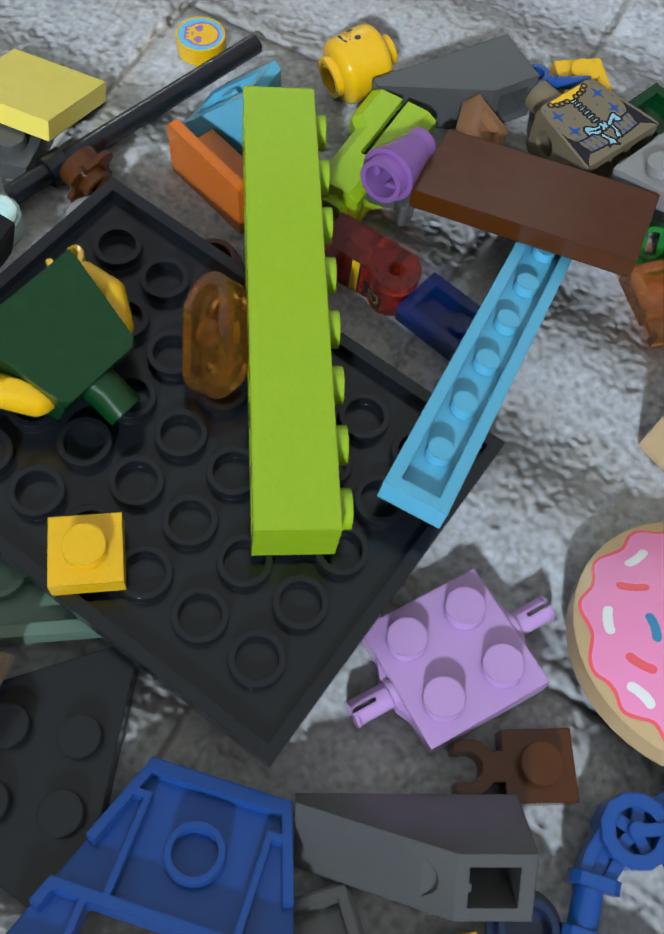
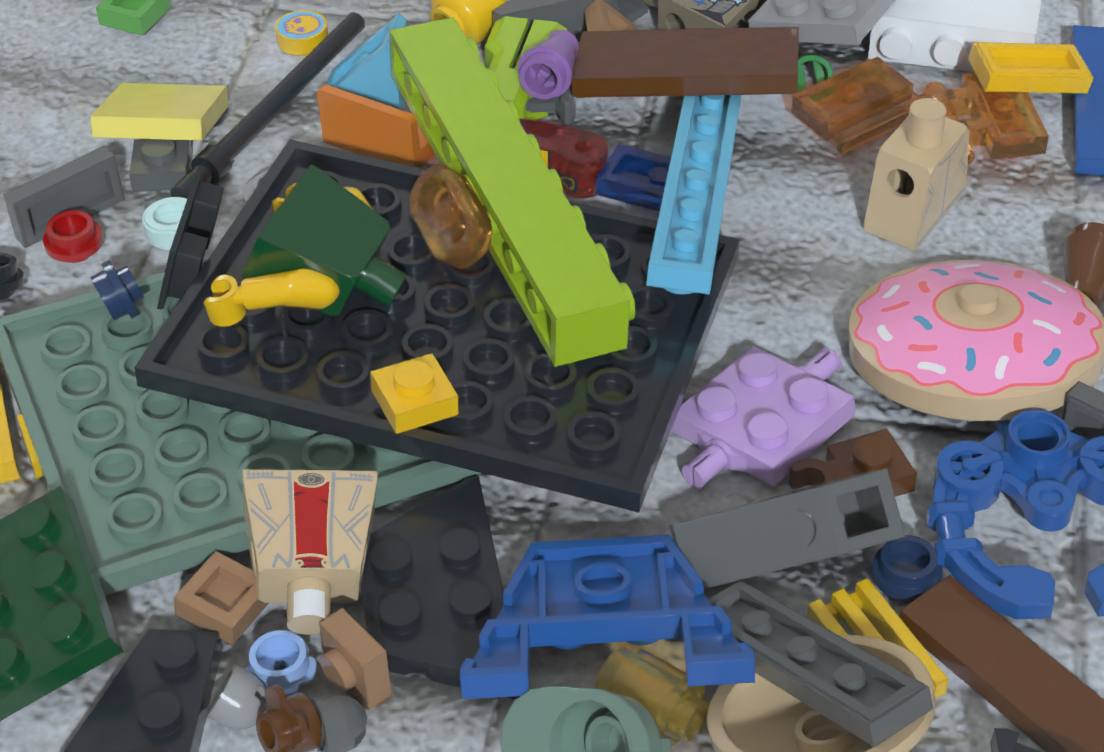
camera: 10 degrees left, 20 degrees down
reddish brown plate [60,146,113,203] -> none

